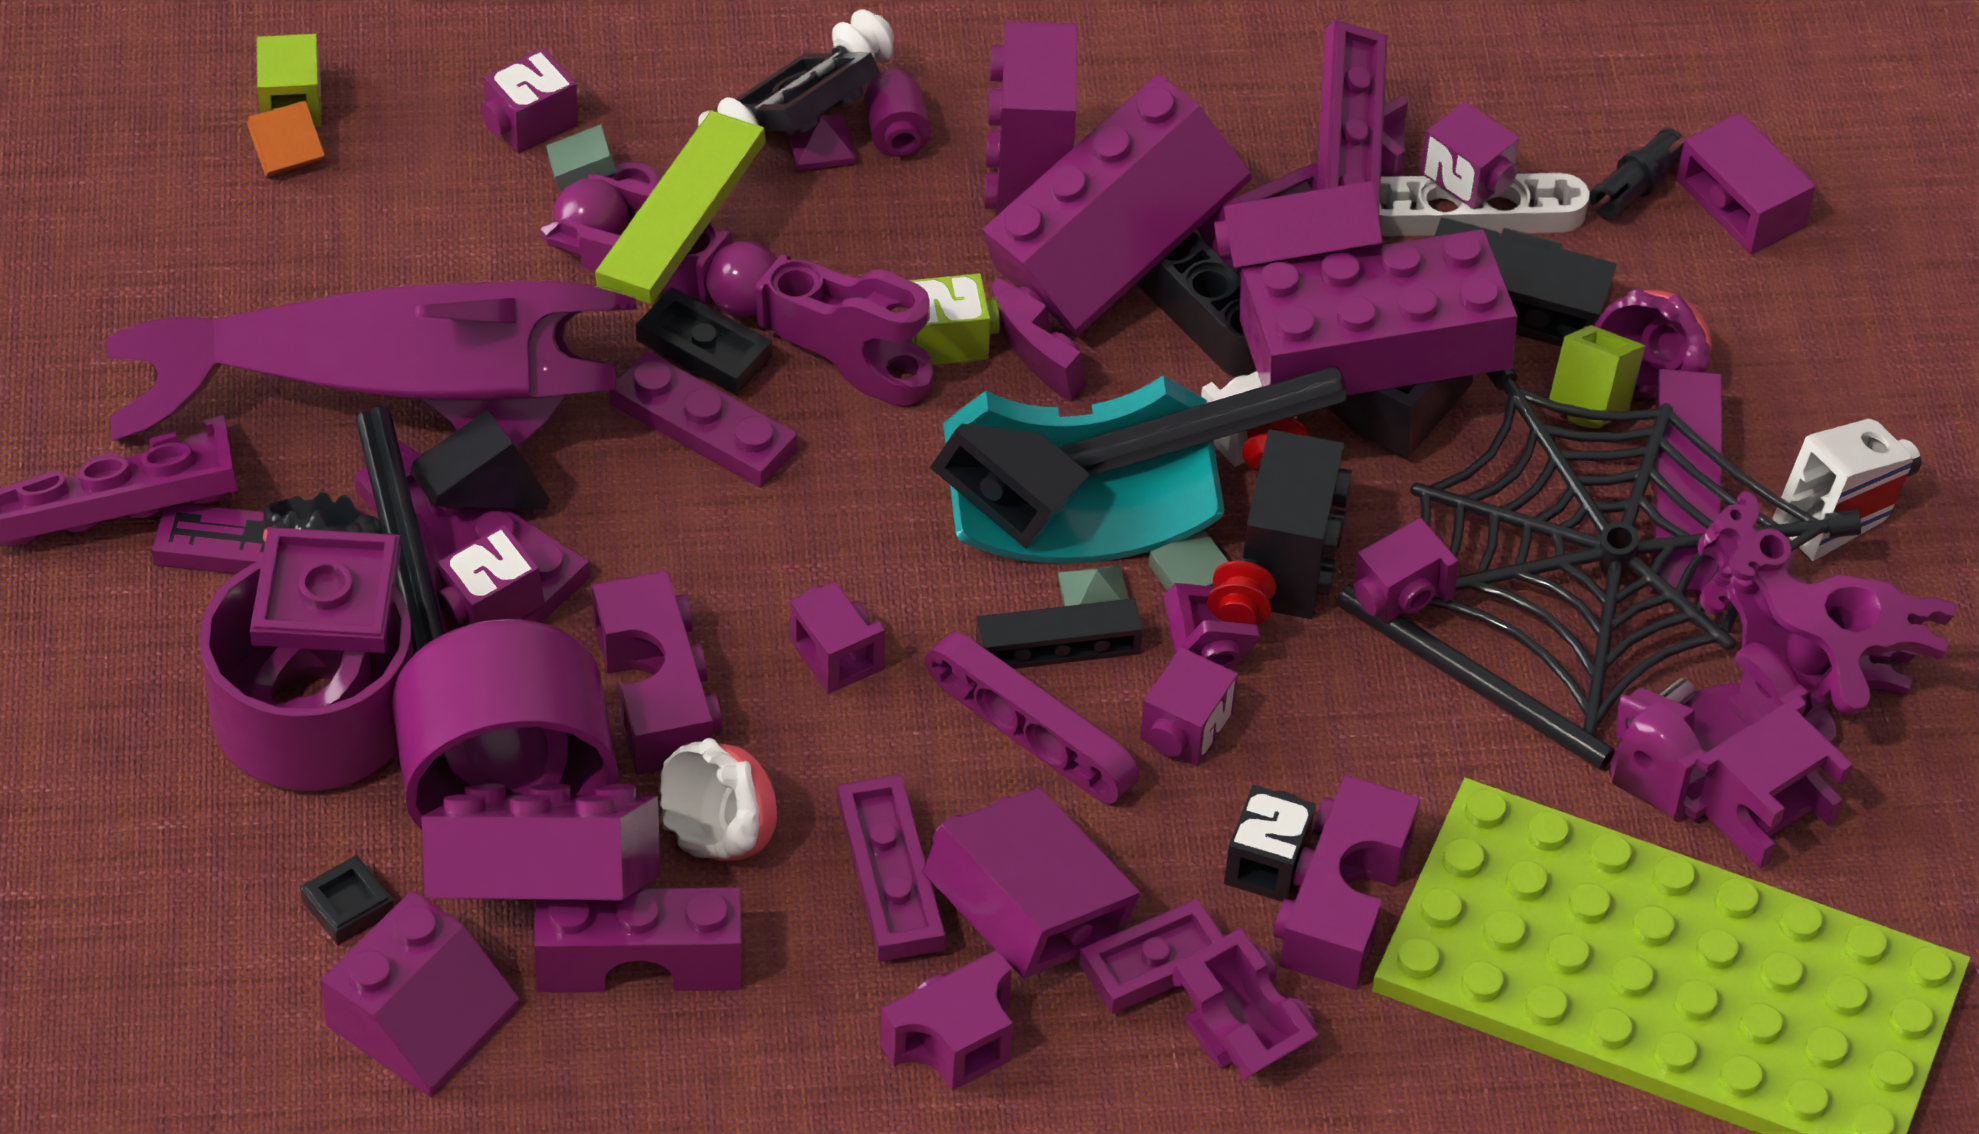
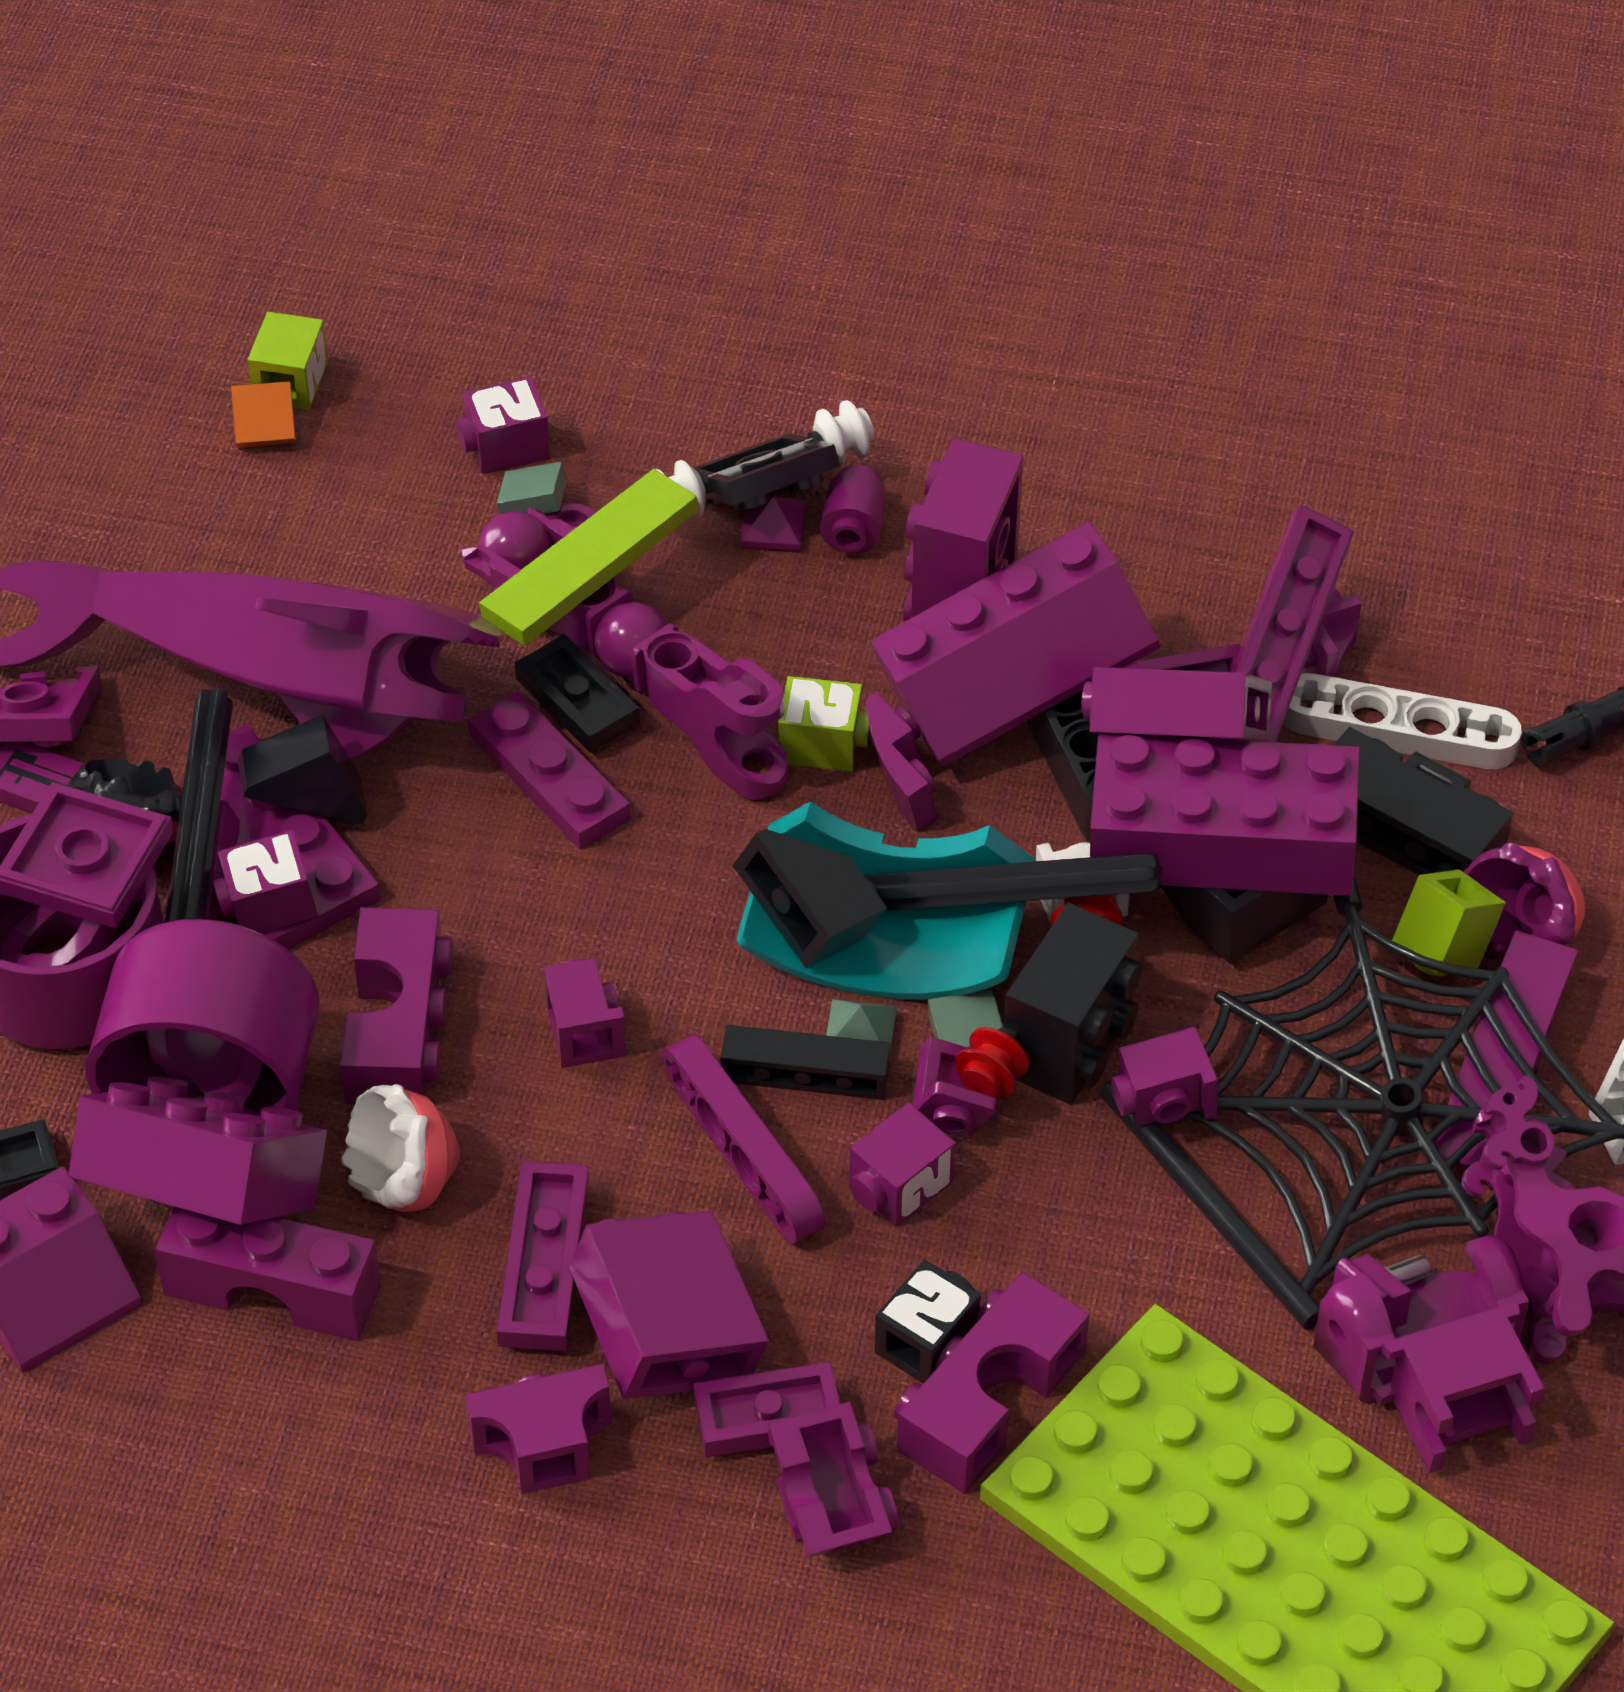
camera: 20 degrees right, 0 degrees up
magenta brick [1420,101,1519,210] -> none

